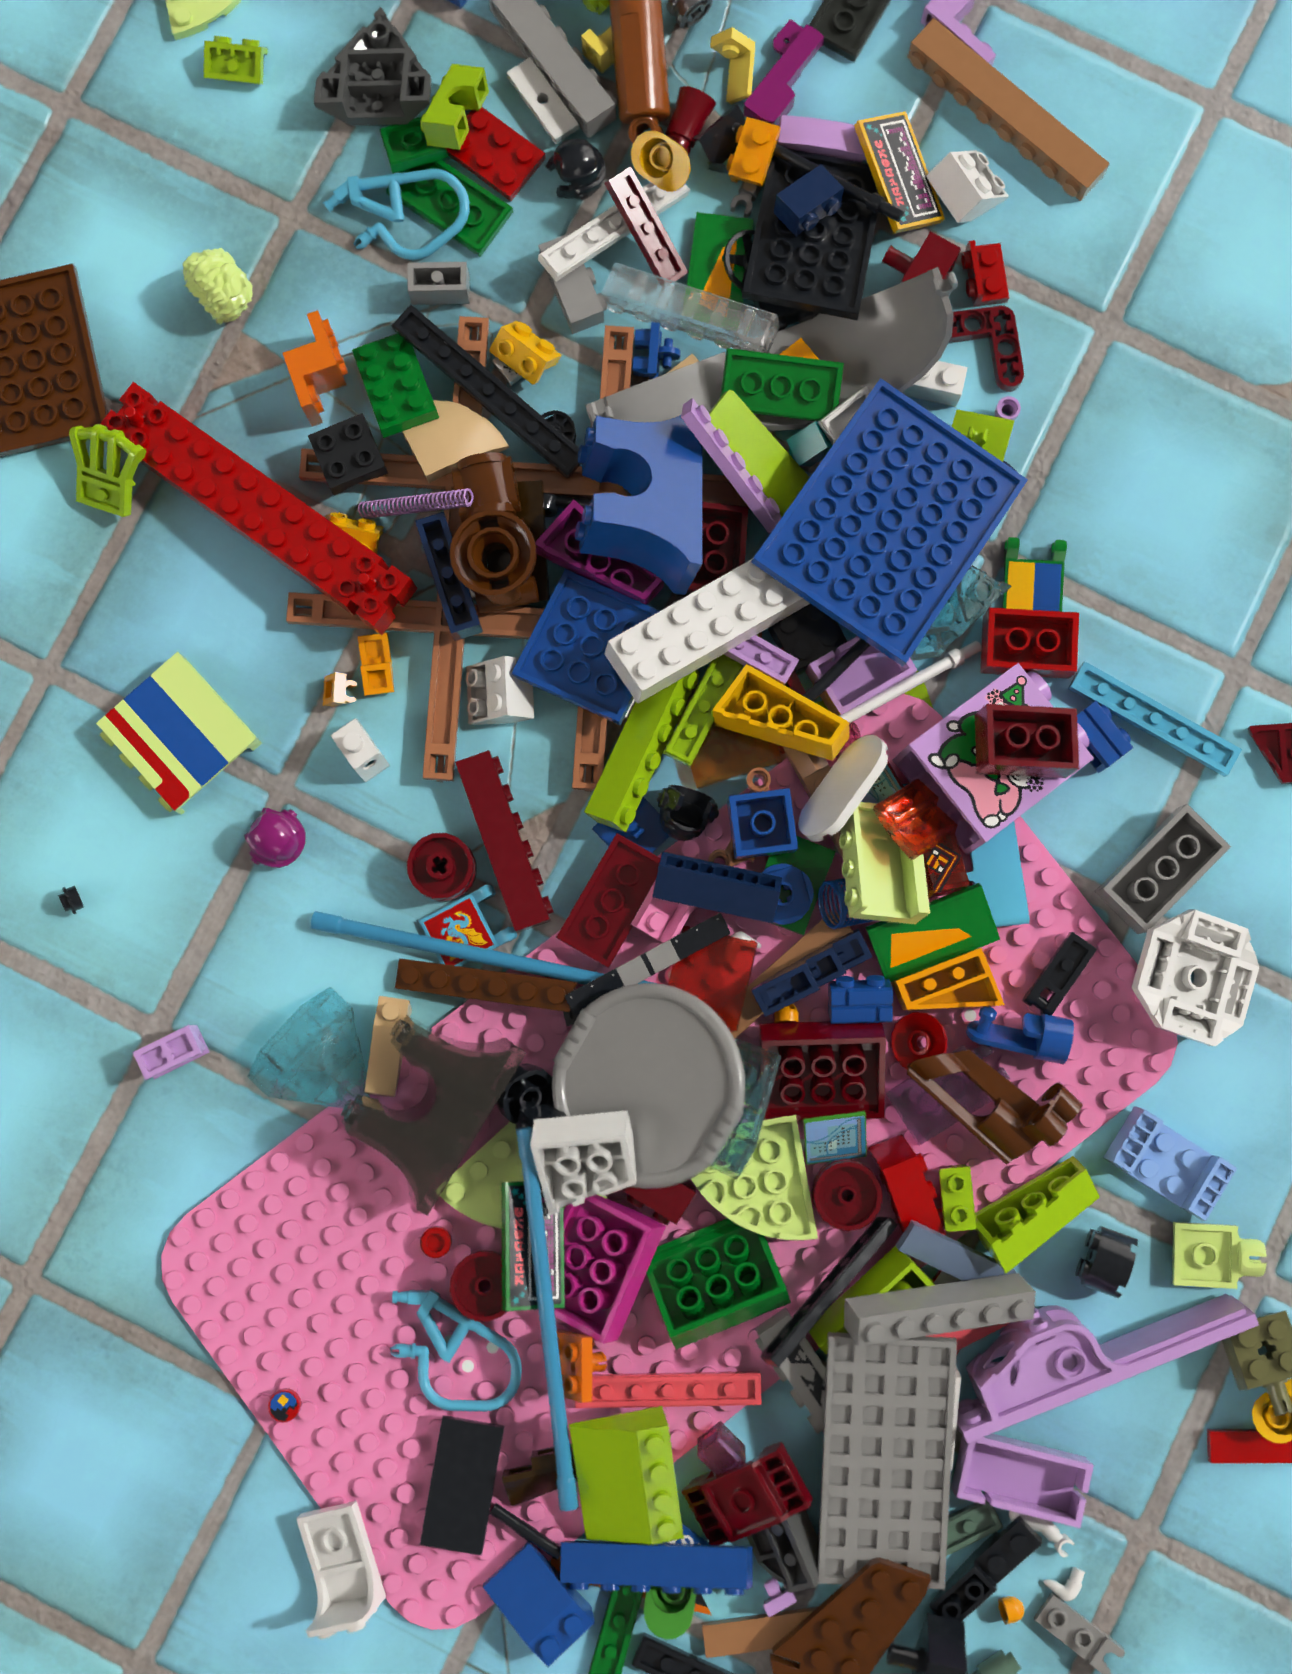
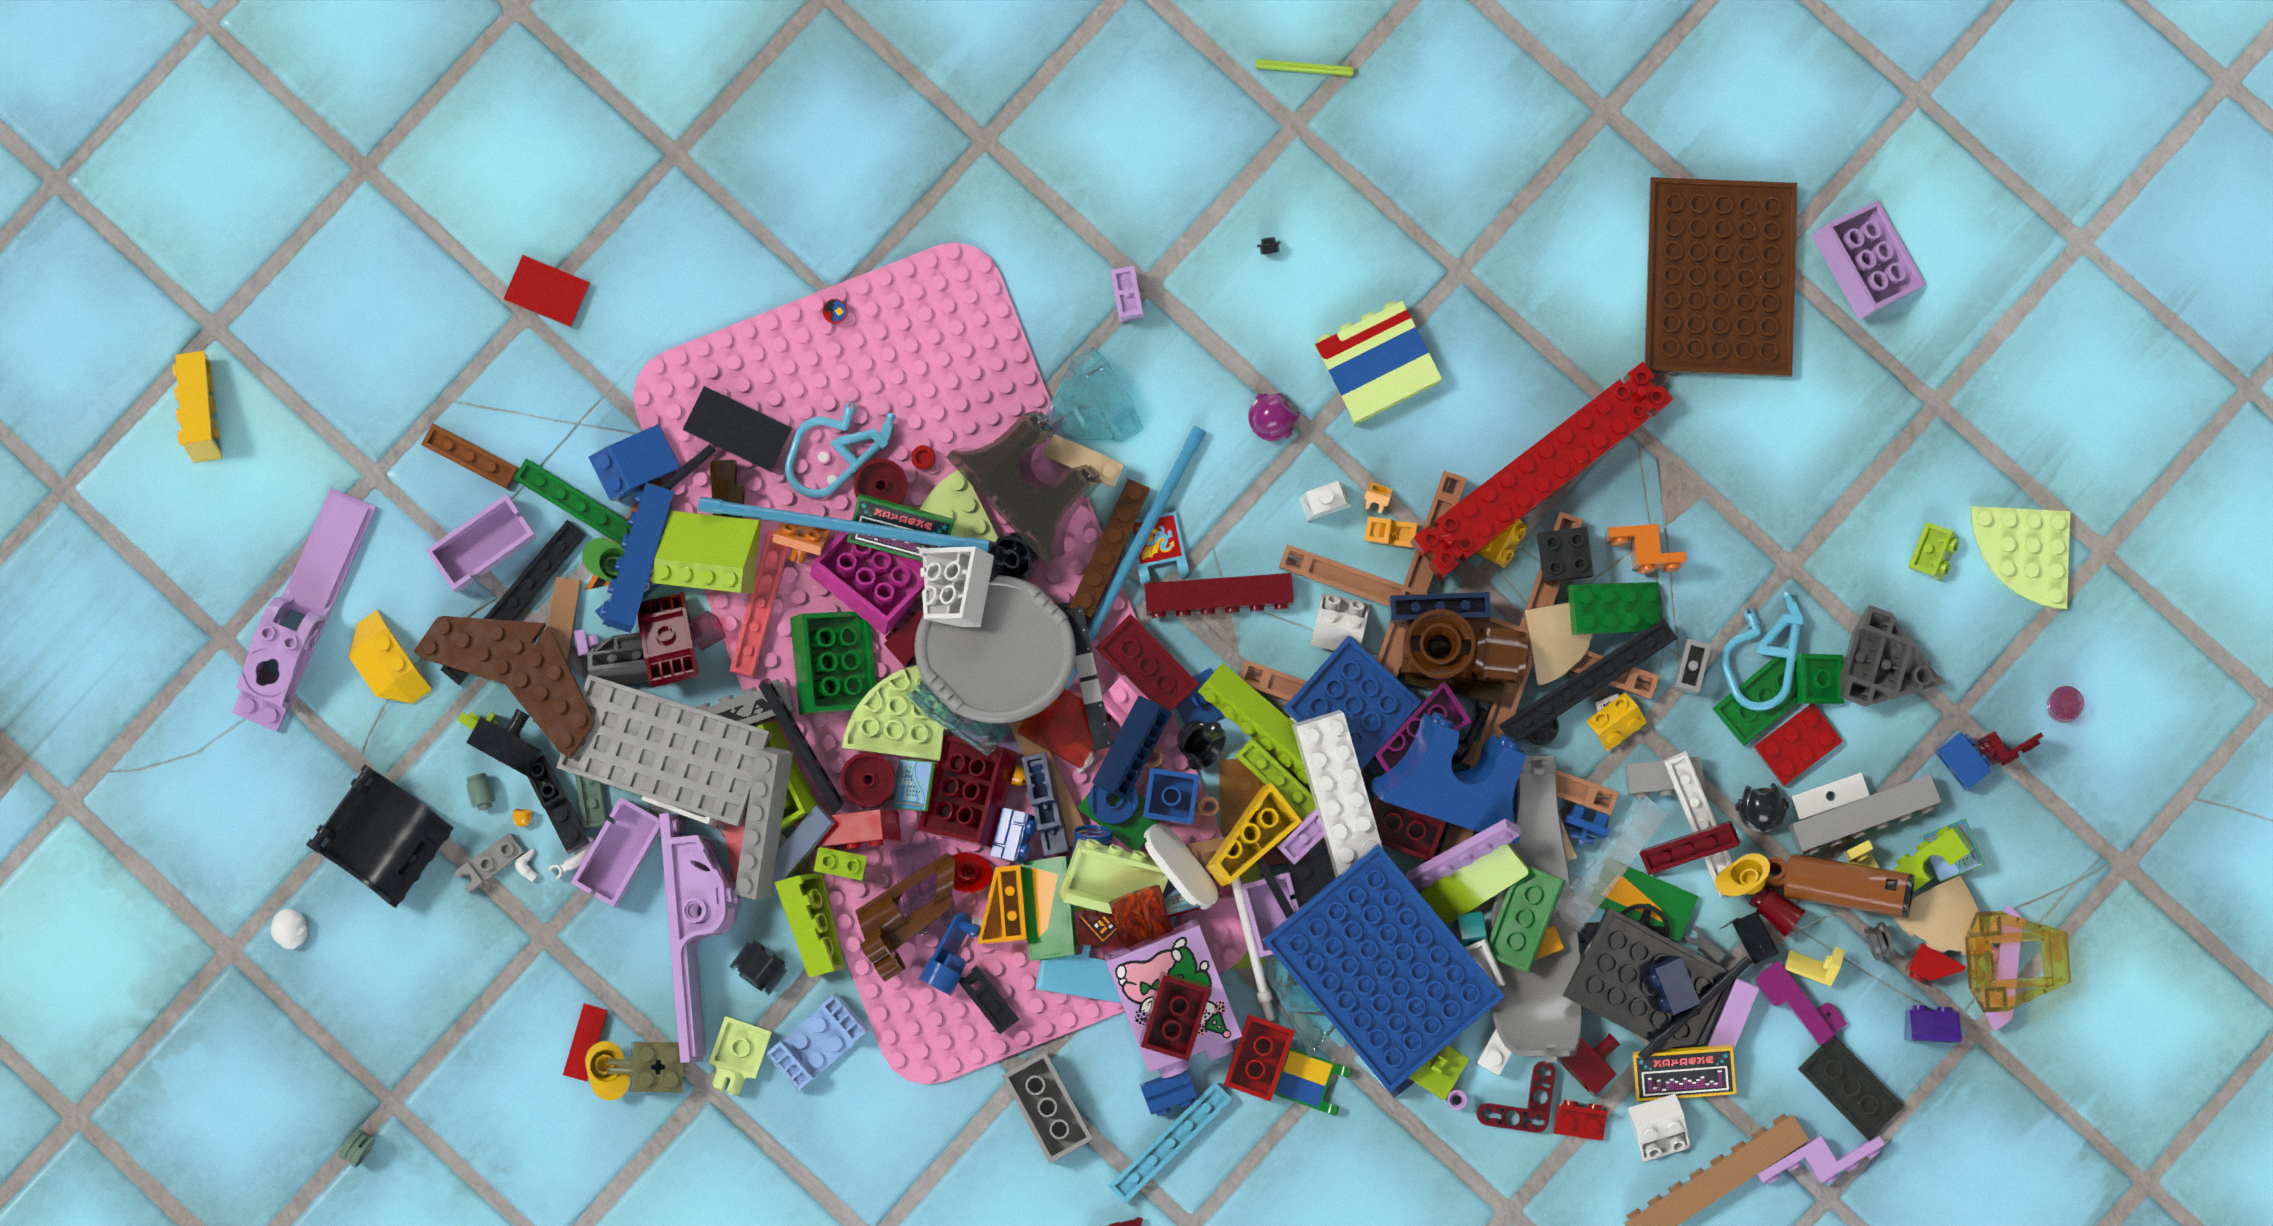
camera: 110 degrees right, 0 degrees up
lime plate [69,424,146,517] -> none
yellowish green hair [183,248,252,325] -> none
white bracket [296,1500,386,1639] -> none
lavender piece [358,488,473,519] -> none
dark red wheel [407,833,477,902] -> none
lime arch [420,64,489,150] -> none
light orange bracket [726,117,781,187] -> none
white piece [1131,910,1259,1046] -> none

